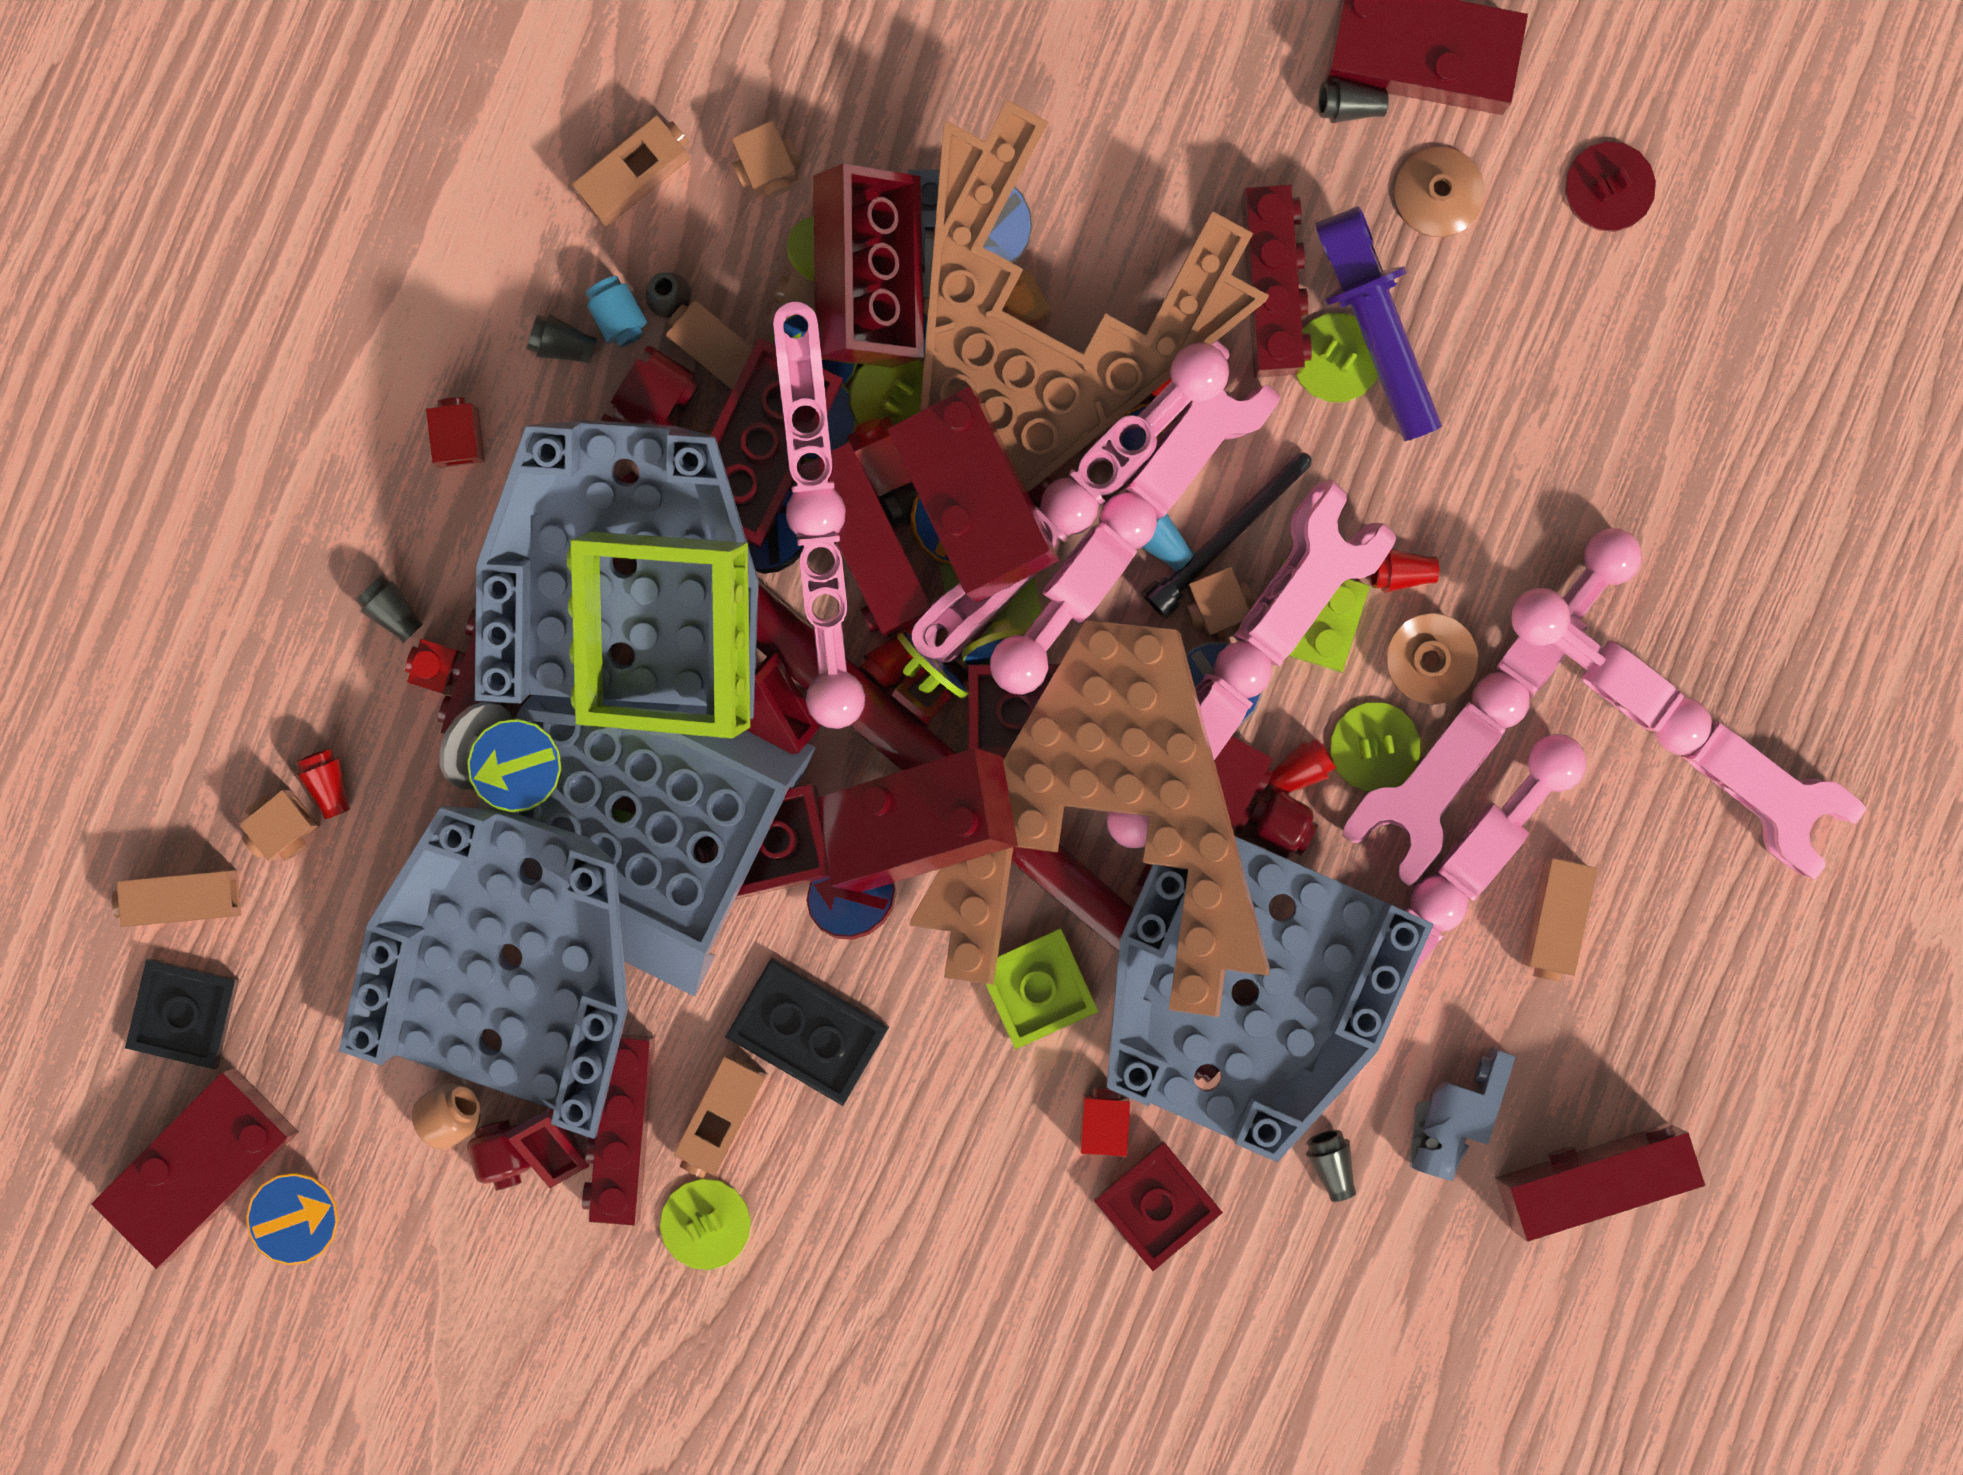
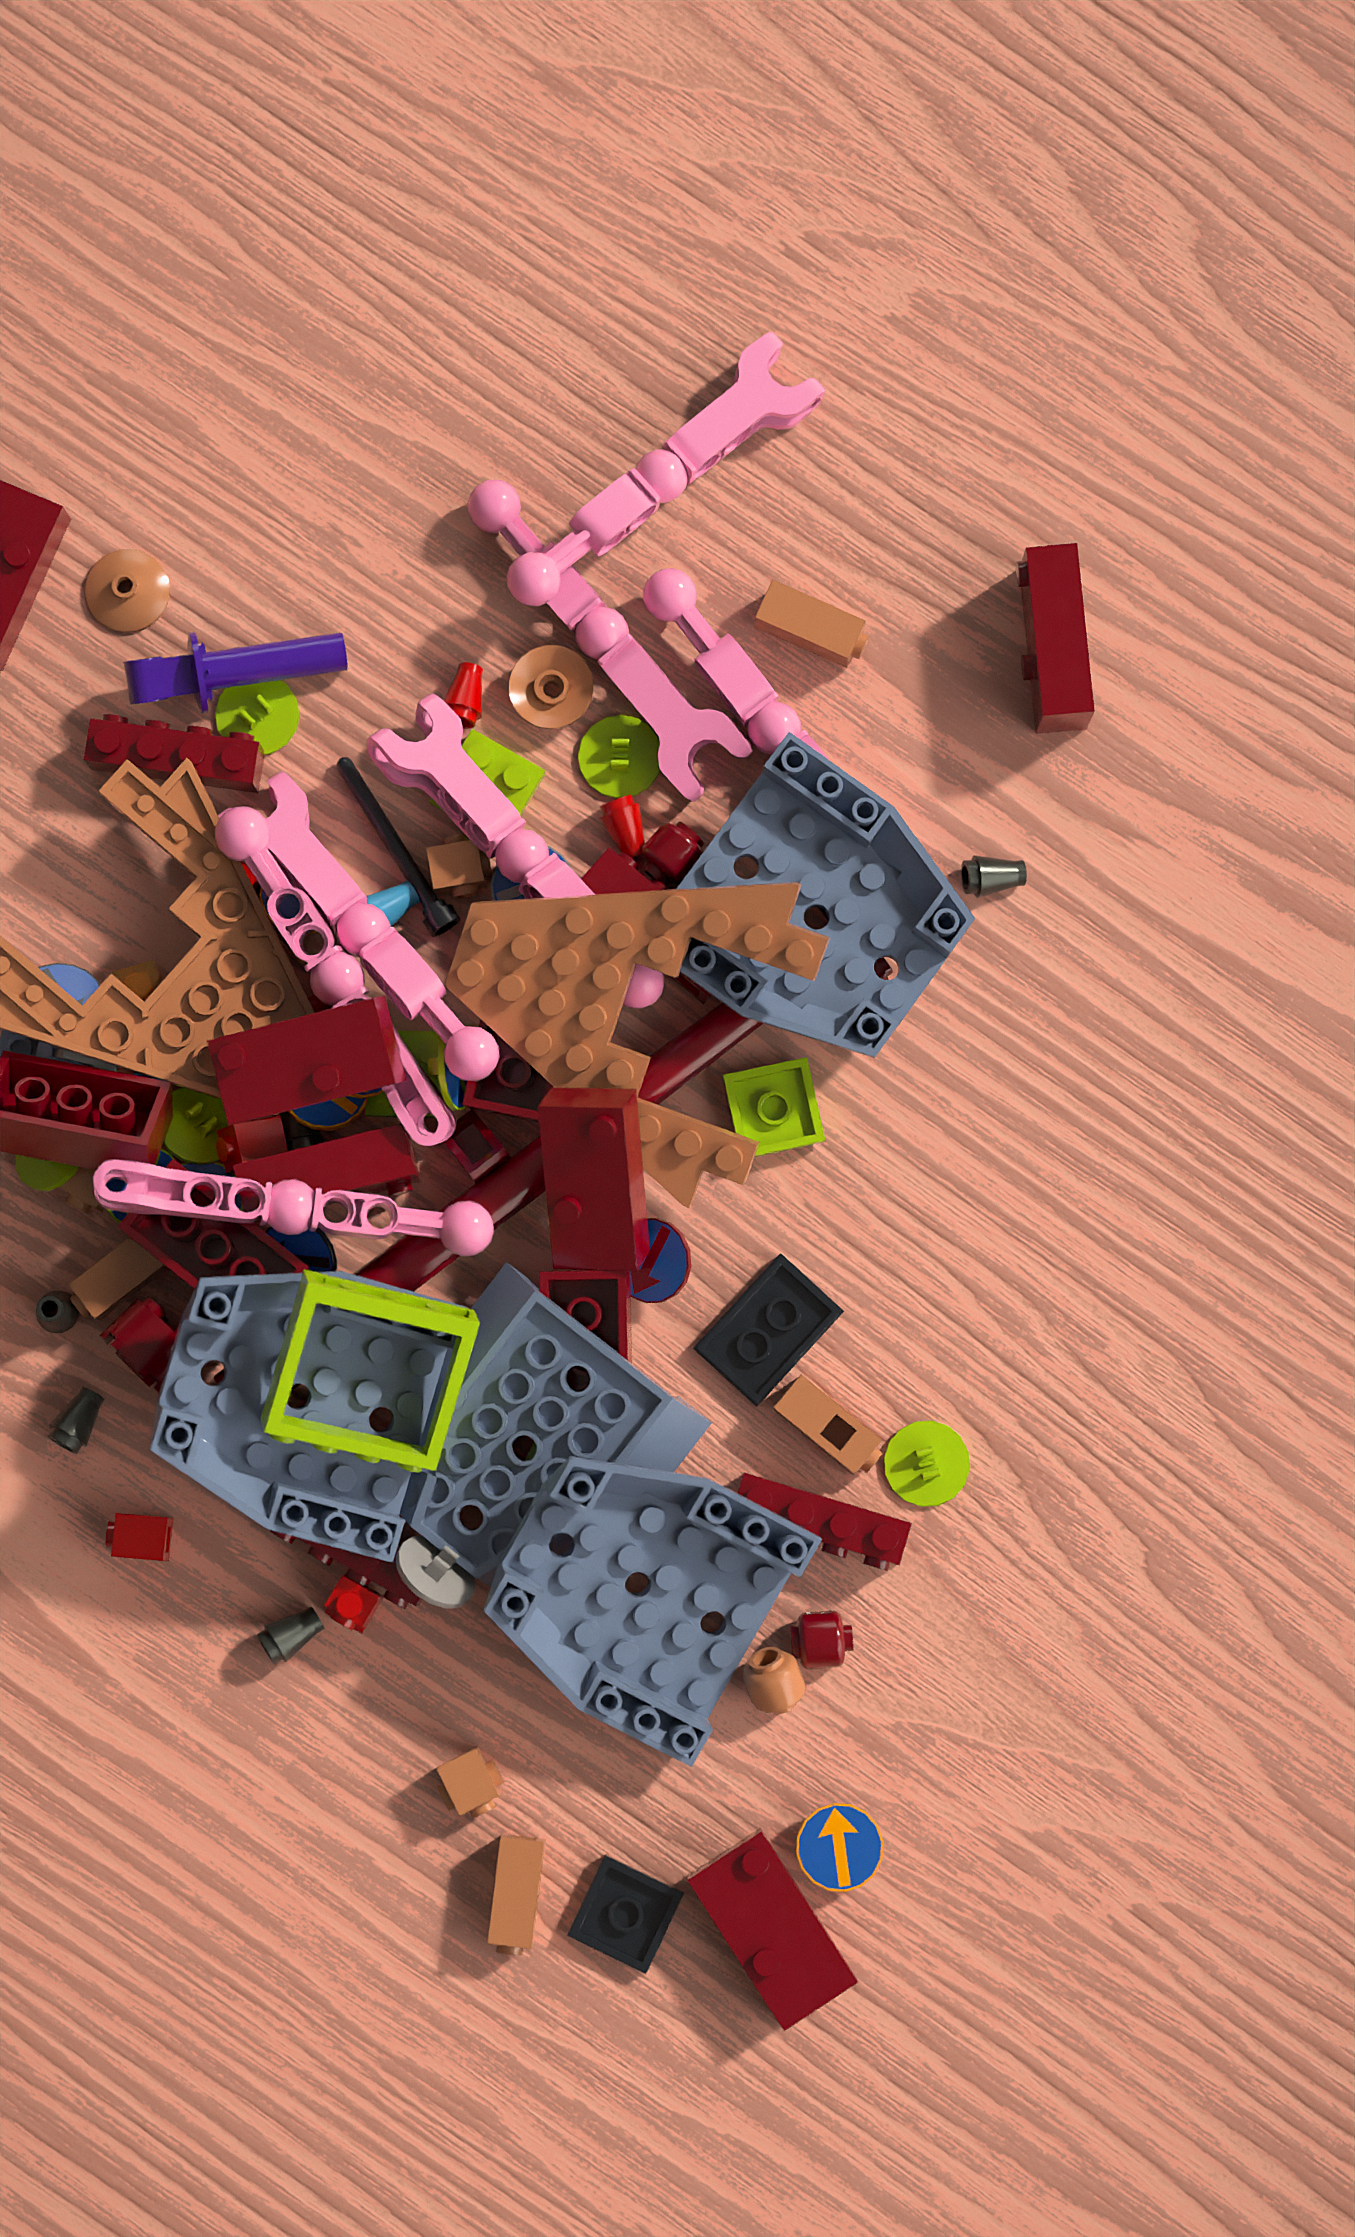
camera: 70 degrees left, 5 degrees down
red cone [296,748,350,819] -> none
blue piece [467,719,562,812] -> none
dark red slope [506,1108,589,1188] -> none
dark azure brick [585,276,647,347] -> none
dark red slope [747,652,820,755] -> none
red cone [859,626,914,691] -> none
lime piece [897,630,969,698] -> none
red brick [1079,1087,1130,1157] -> none
dark red plate [1094,1141,1223,1271] -> none
pearl dark grey cone [1318,77,1389,123] -> none
sand blue plate [1408,1048,1516,1181] -> none
dark red piece [1565,141,1656,232] -> none

